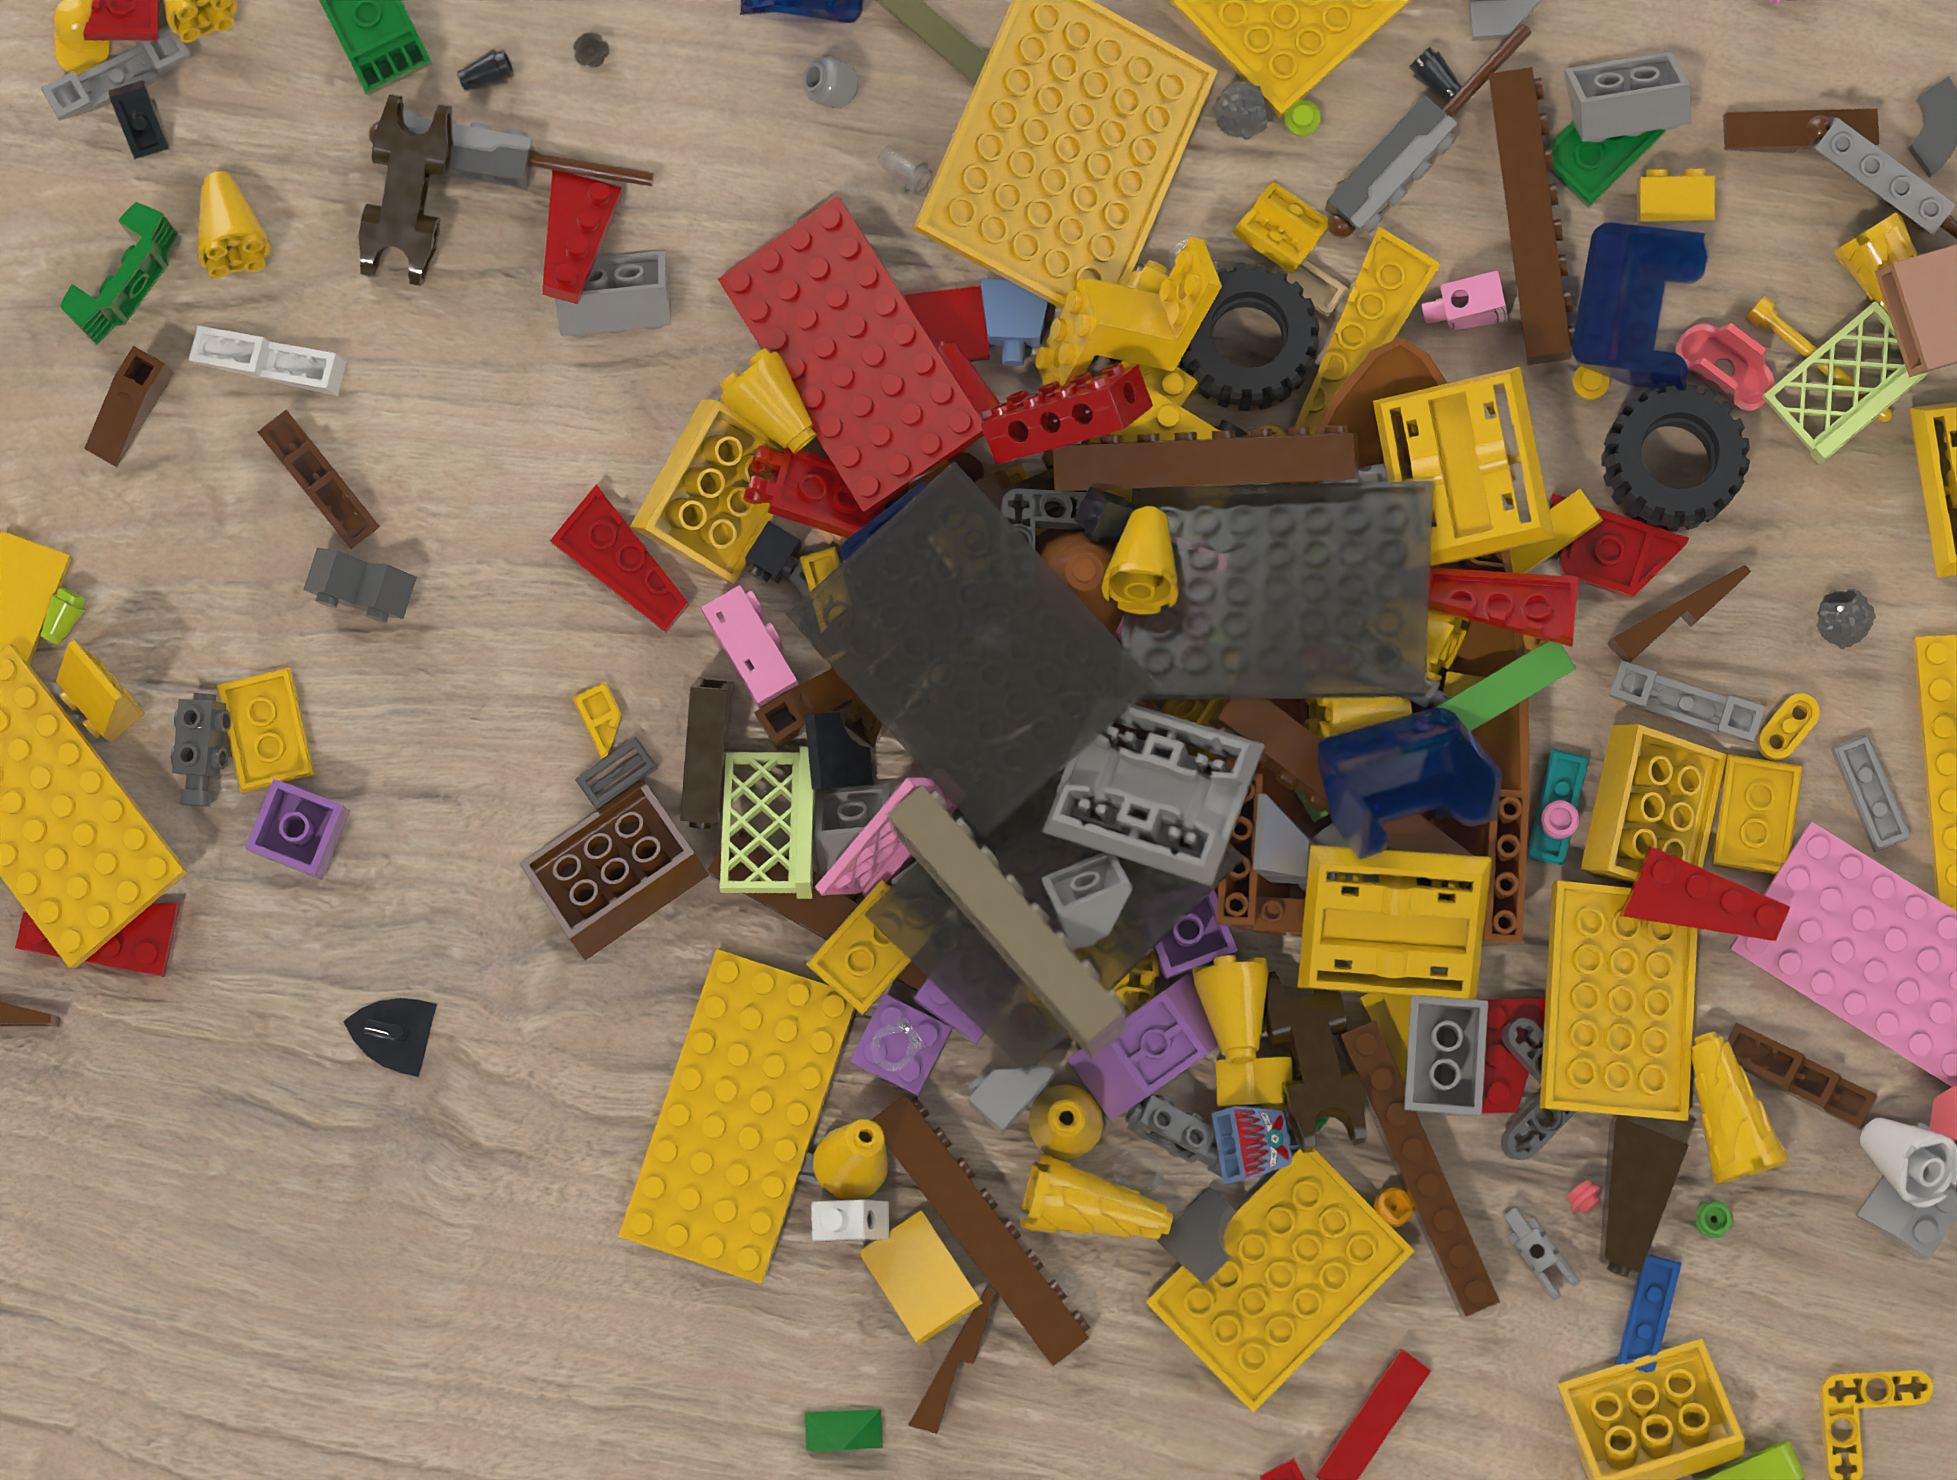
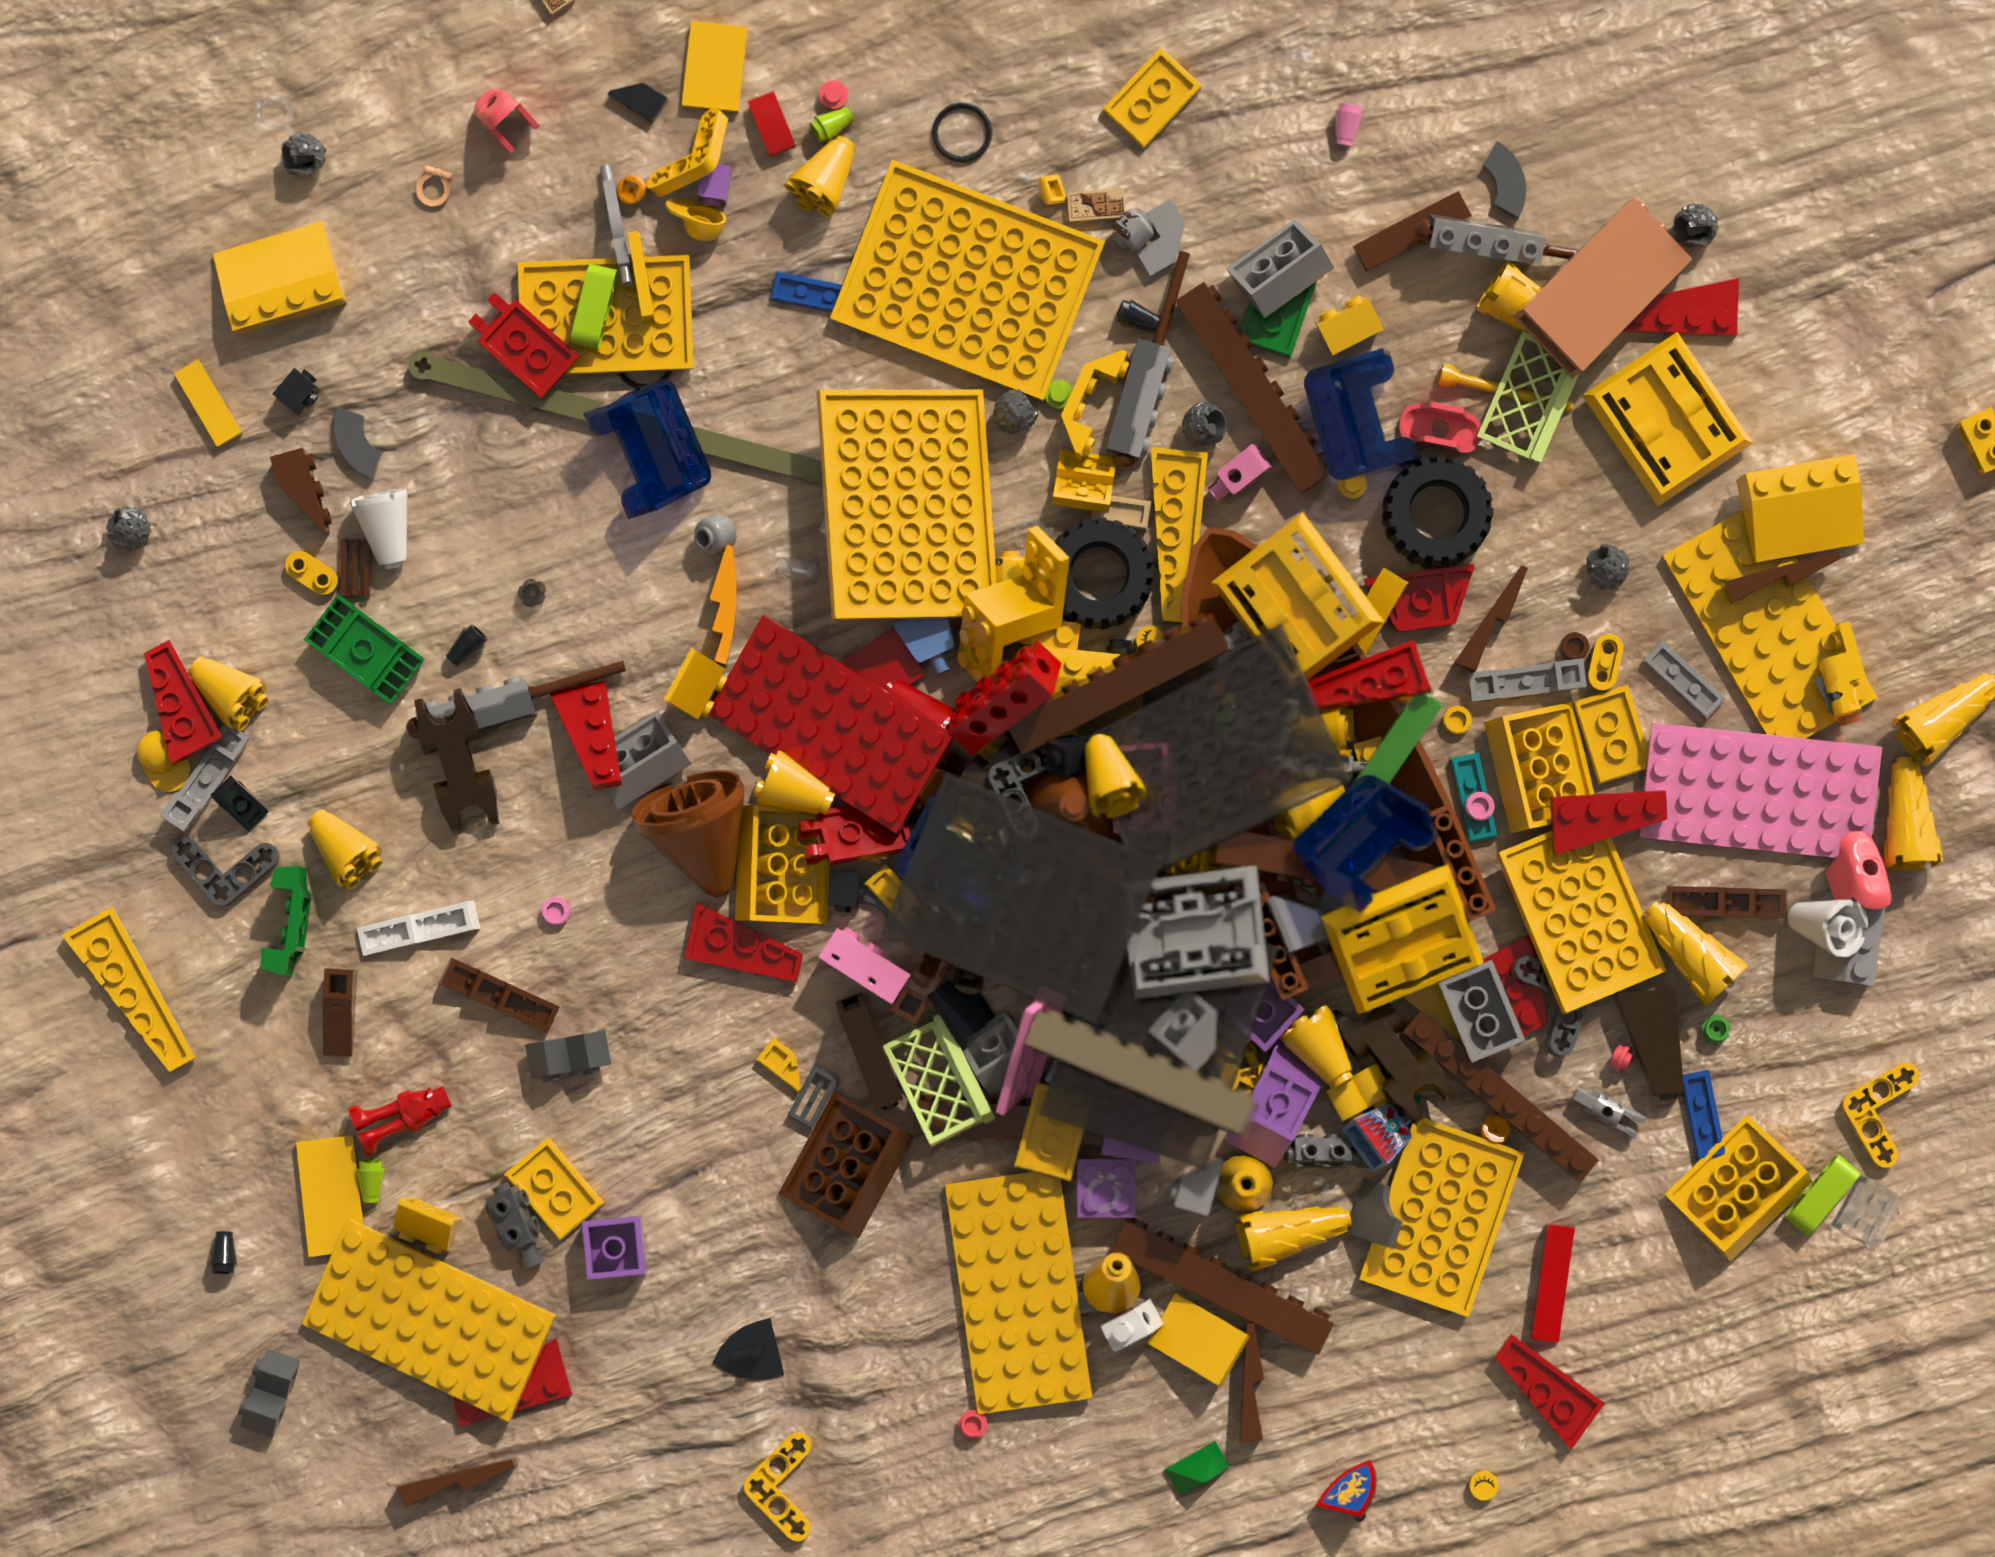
camera: 25 degrees left, 5 degrees up
none -> dark grey beam [171,836,280,906]
none -> red piece [348,1086,452,1157]
none -> bright pink tile [541,897,571,926]
none -> dark orange cone [631,770,745,898]
none -> yellow slope [664,648,727,721]
none -> light orange slope [710,545,738,666]
none -> yellow beam [744,1432,812,1541]
none -> coral plate [958,1410,987,1439]
none -> yellow slope [1061,350,1131,461]
none -> dark grey piece [1182,401,1228,446]
none -> yellow tile [1442,706,1472,735]
none -> reddish brown tile [1560,632,1589,660]

